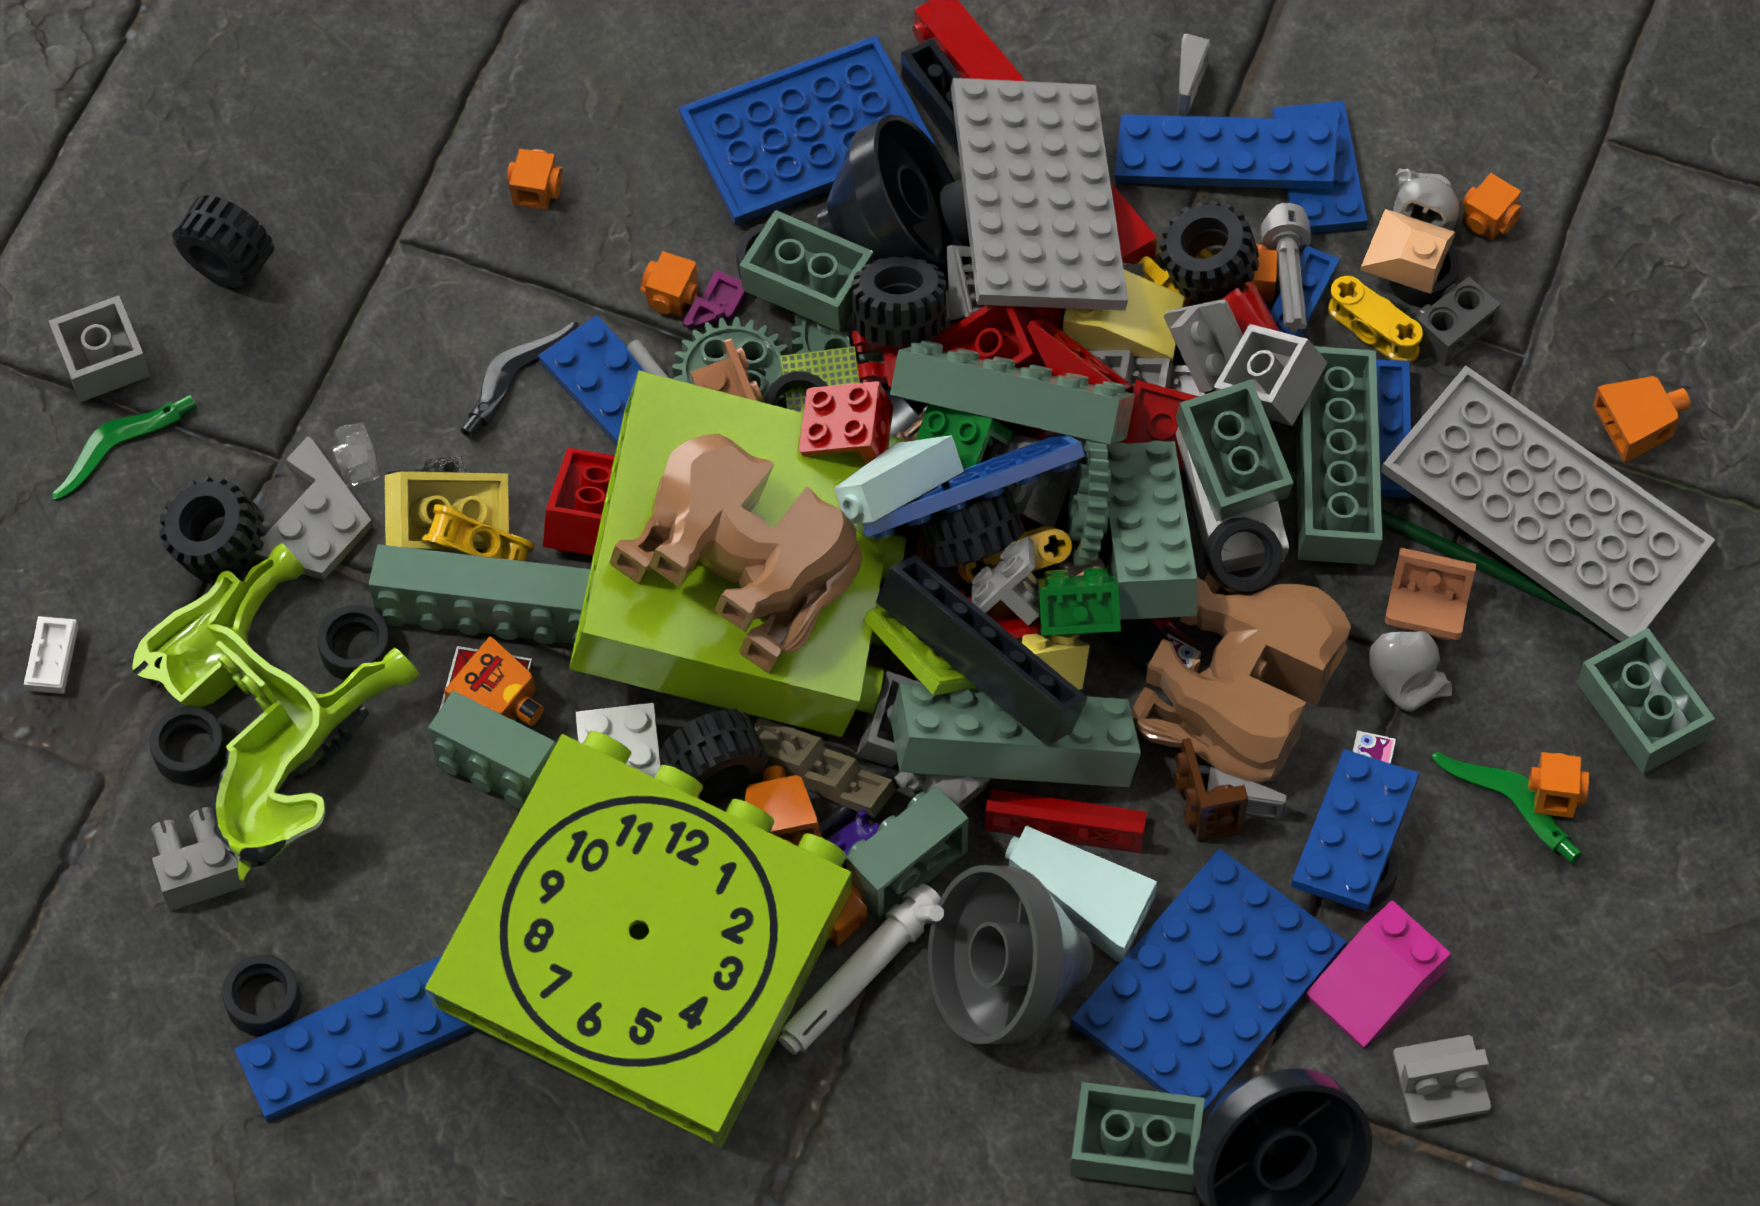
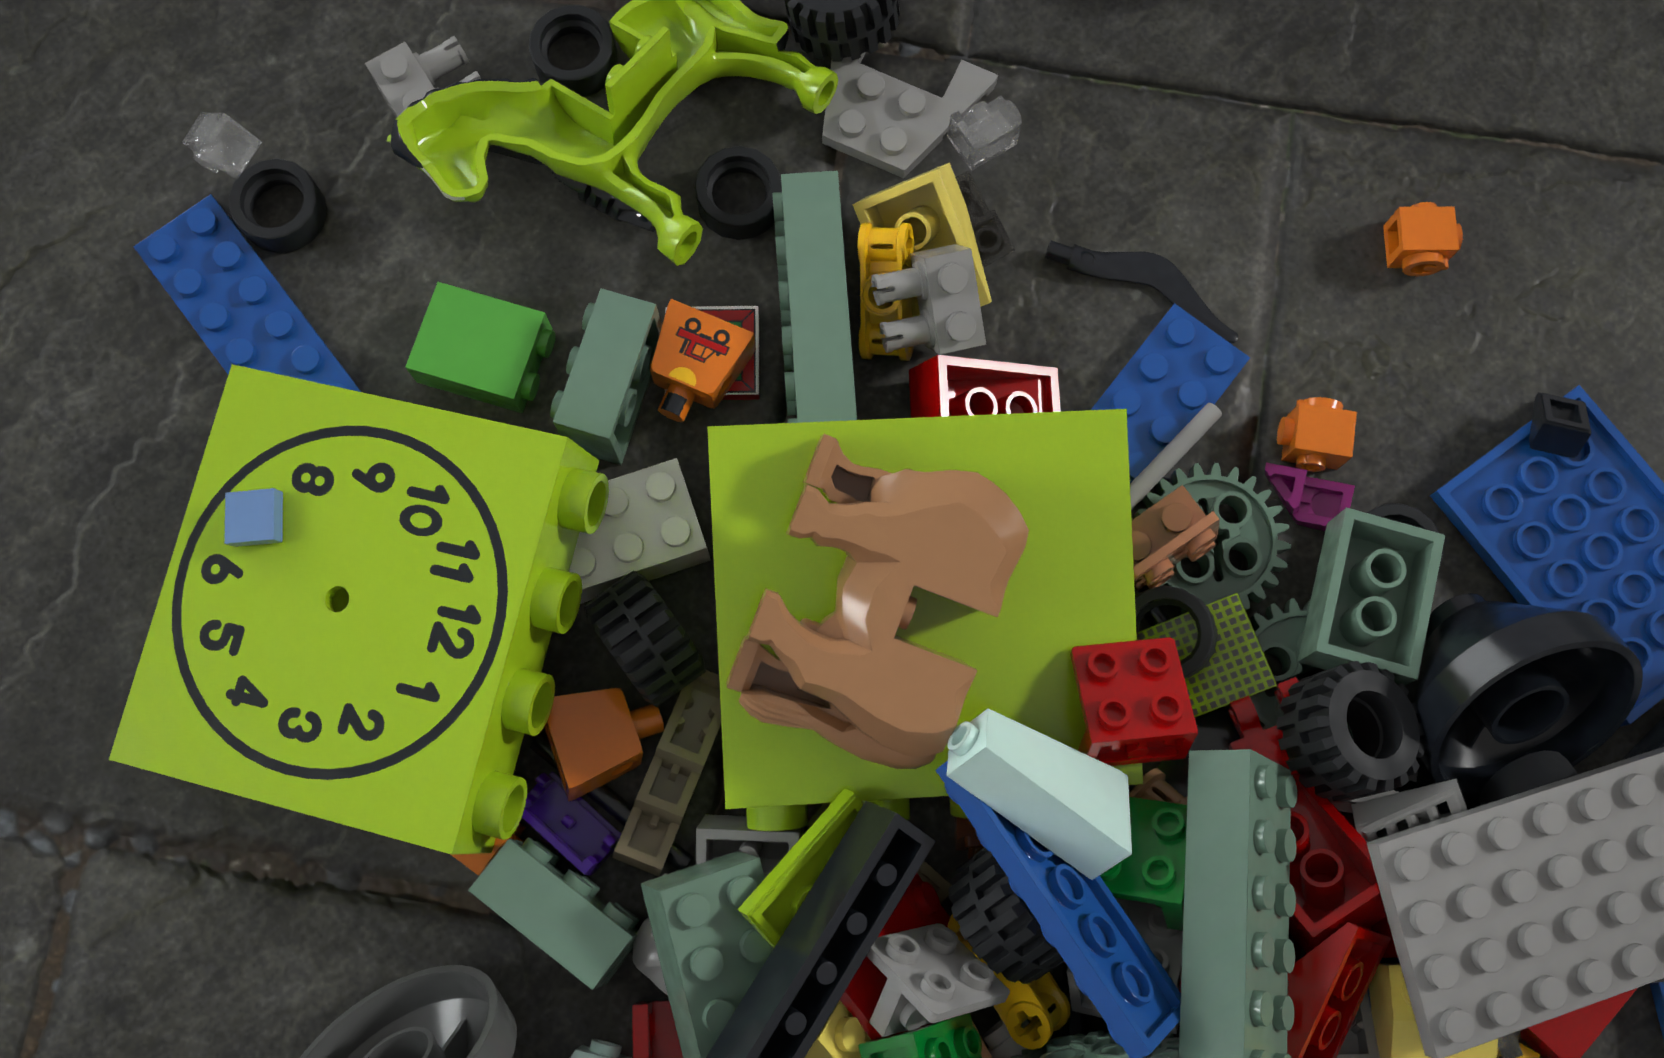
camera: 75 degrees right, 15 degrees up
white cylinder [778,883,944,1055] -> none
none -> clear brick [182,112,262,180]
none -> medium blue tile [224,488,283,547]
none -> bright green brick [405,282,555,413]
none -> light grey brick [871,244,986,355]
none -> black slope [1529,392,1592,458]

